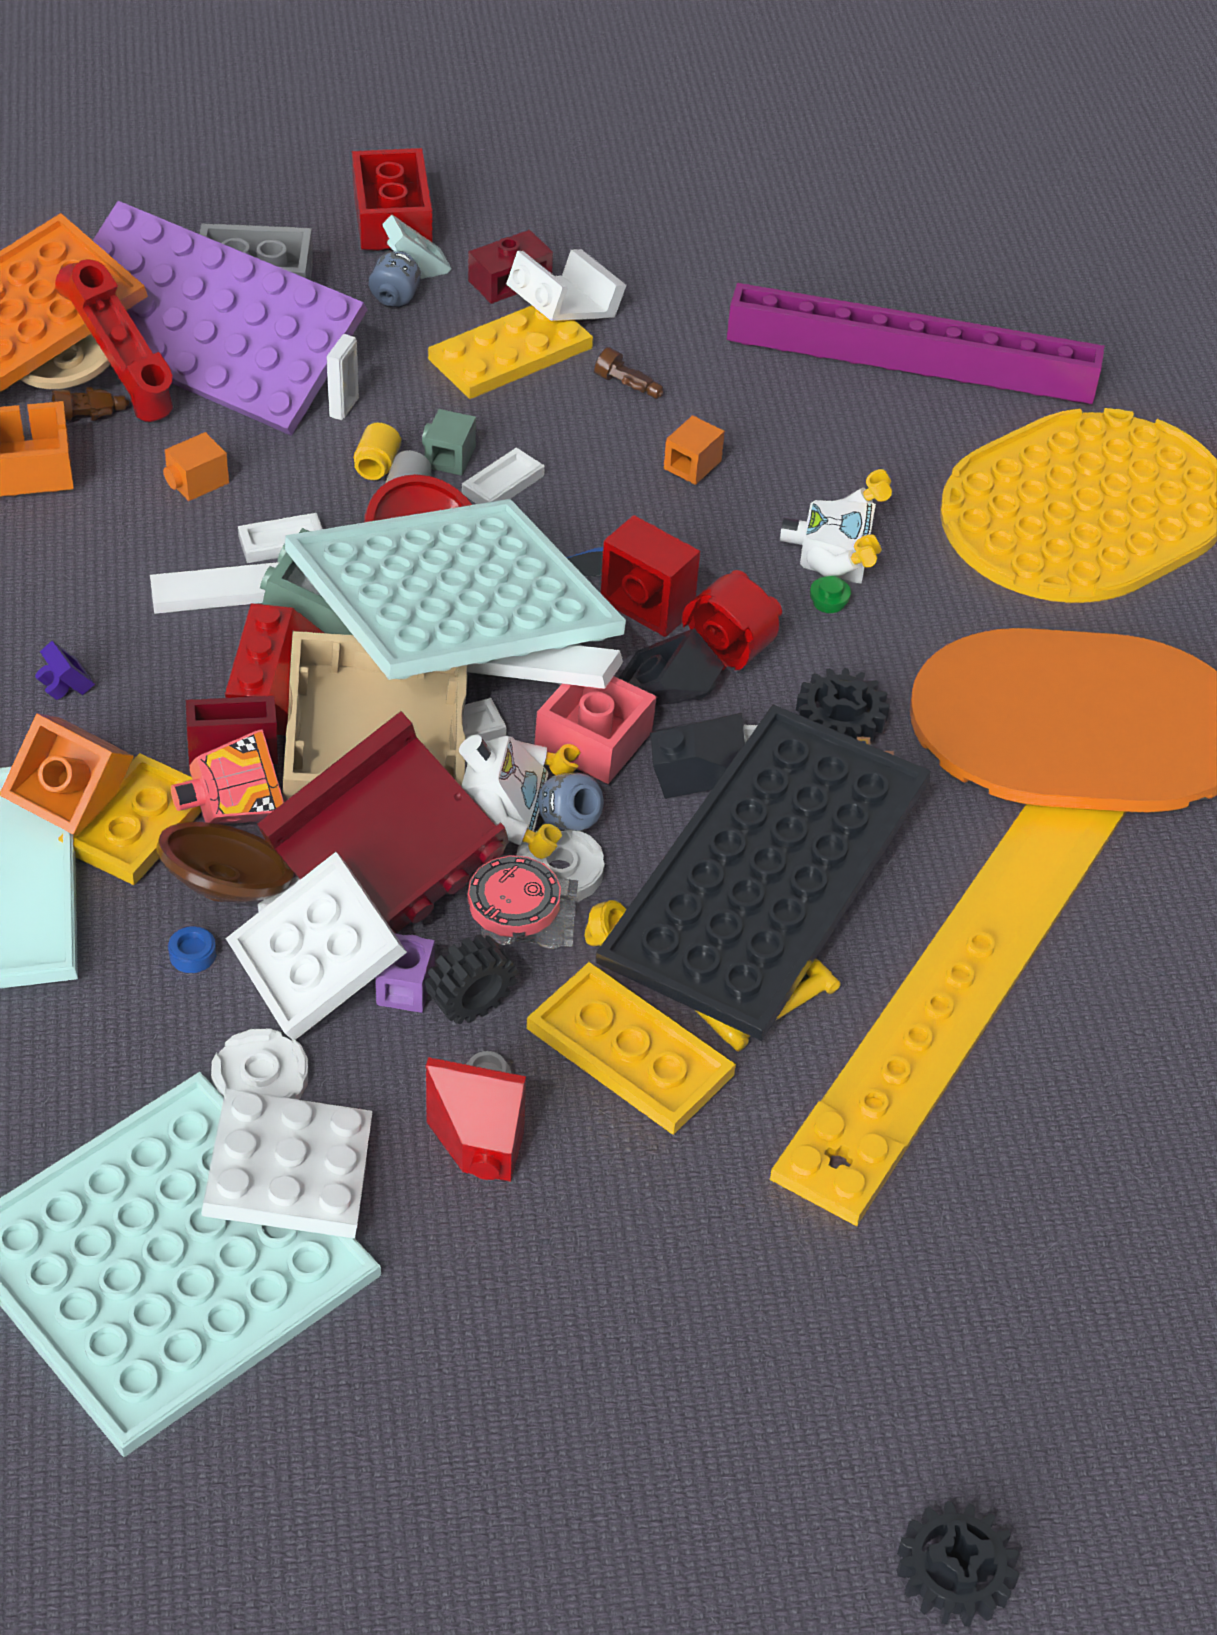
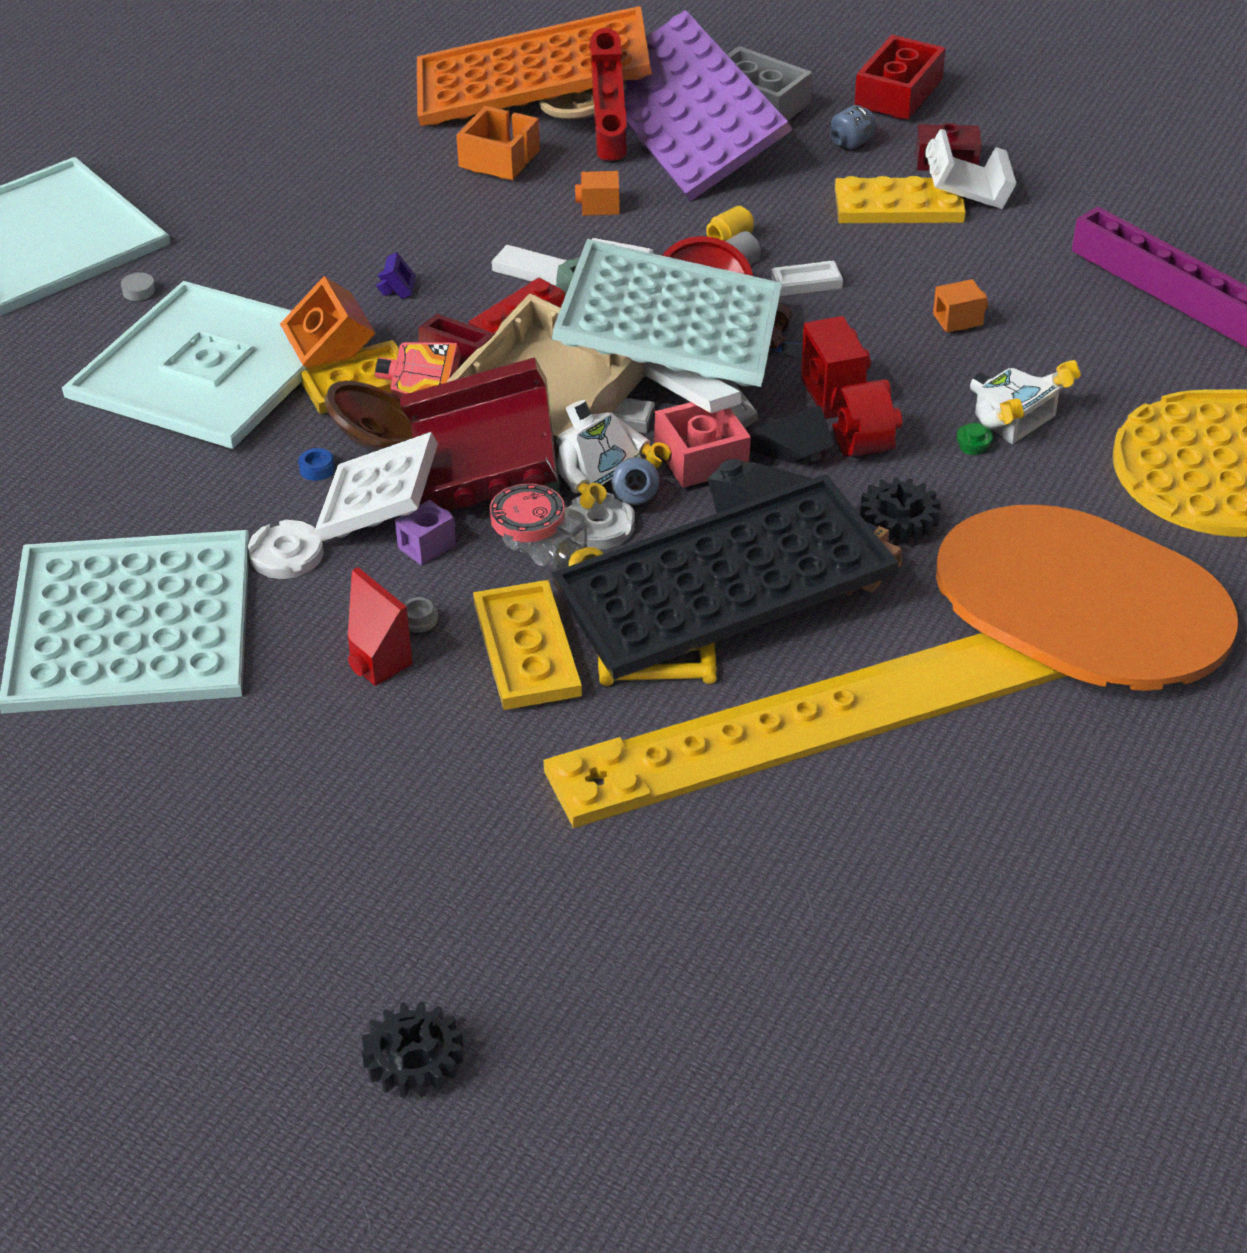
camera: 40 degrees right, 5 degrees down
reddish brown piece [52,387,129,421] -> none
white plate [201,1089,372,1238] -> none
white tile [327,334,359,420] -> none
light aqua slope [382,215,452,279] -> none
sand green brick [422,409,476,476] -> none
black tyre [425,934,518,1024] -> none
reddish brown piece [594,347,664,399] -> none

